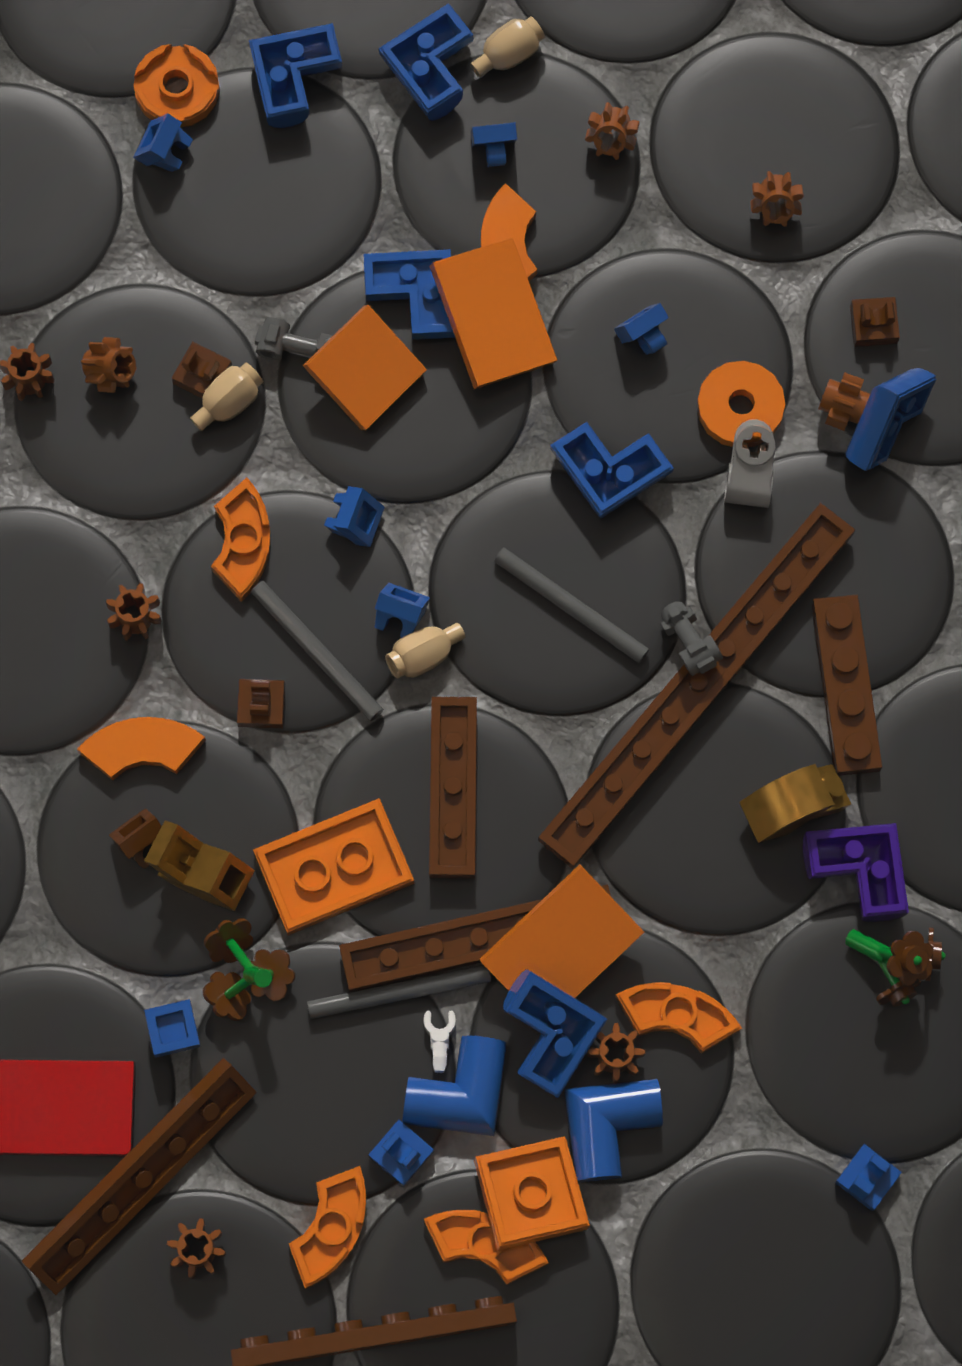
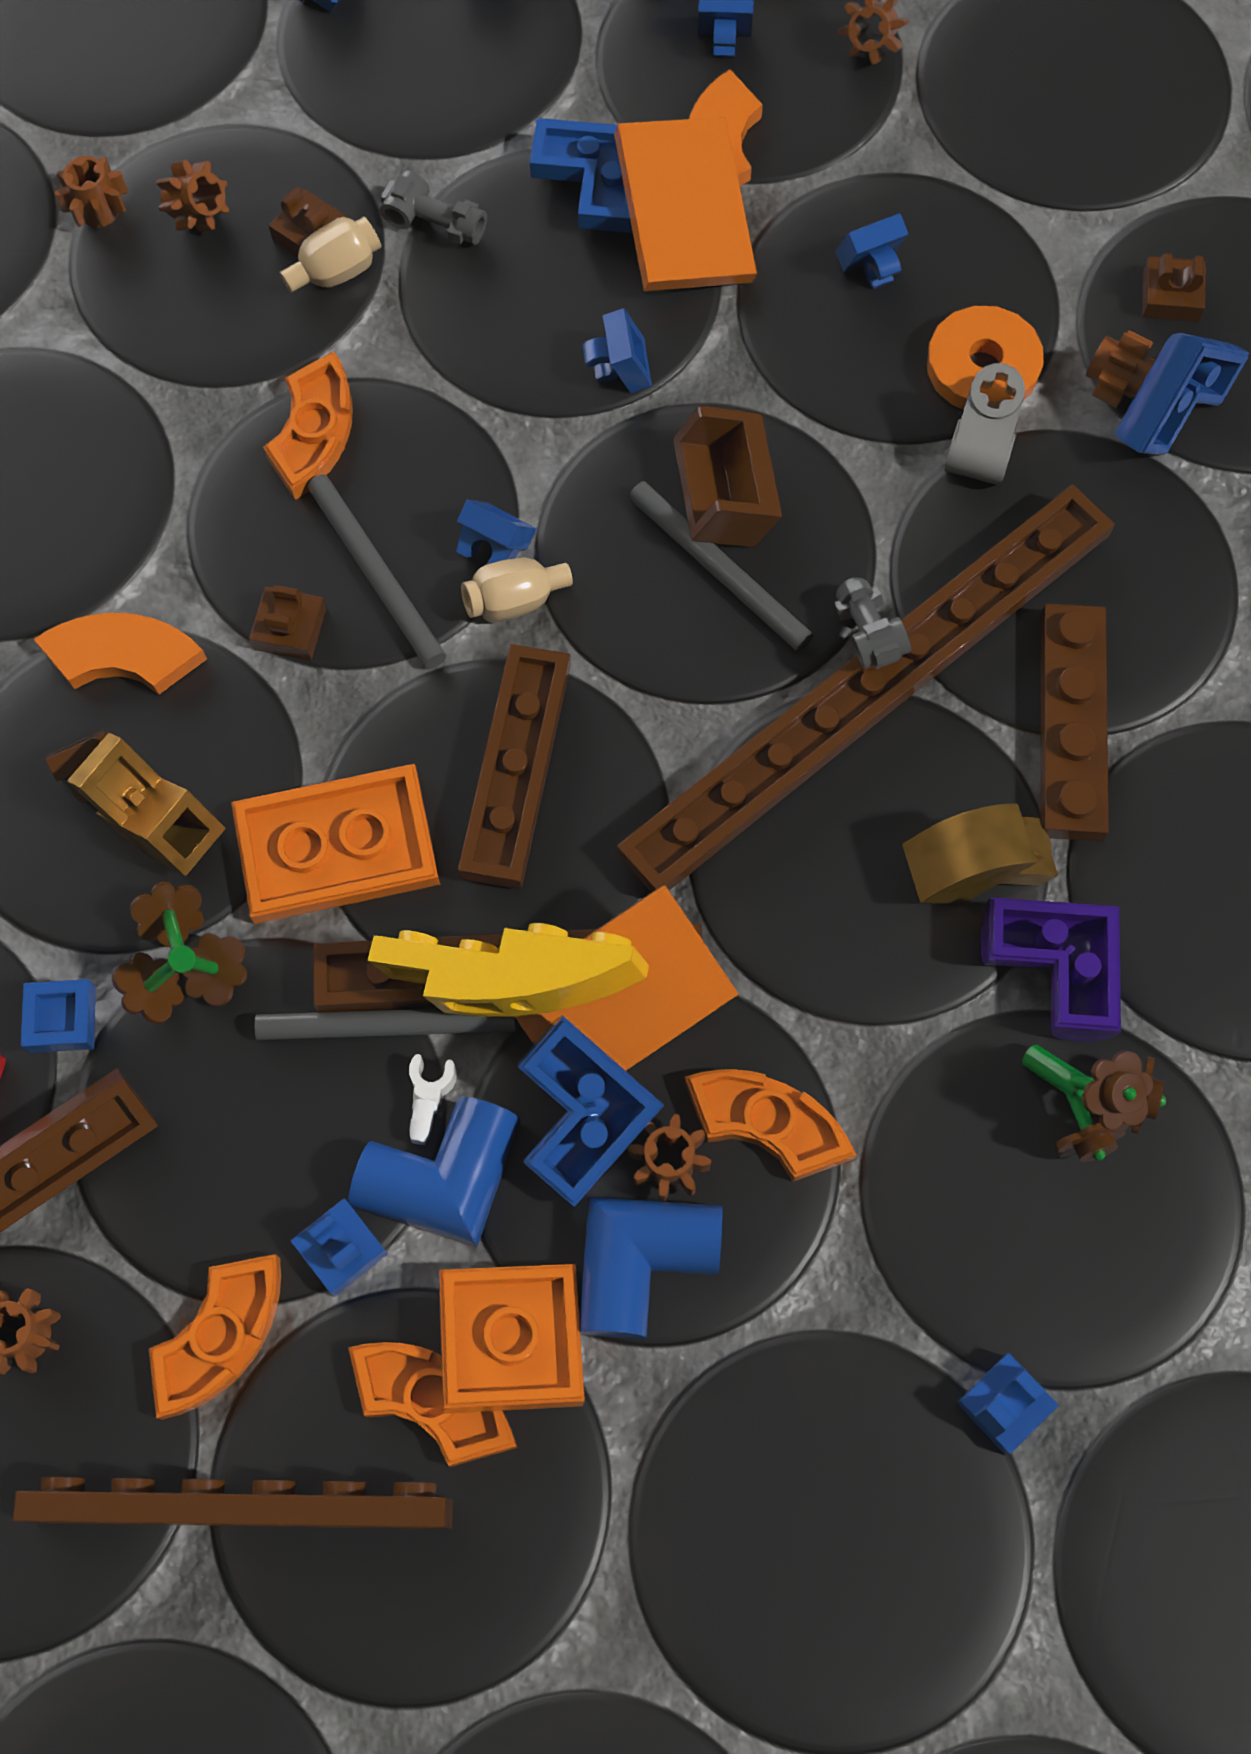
camera: 15 degrees right, 5 degrees down
dark orange gear [106,583,162,641] -> none
orange tile [303,305,427,430] -> none
blue tile [324,486,385,547] -> none
blue brick [550,422,674,519] -> none
dark orange gear [750,171,804,227] -> none
none -> yellow slope [367,923,649,1017]
none -> blue tile [582,308,652,393]
none -> reddish brown panel [673,406,782,547]

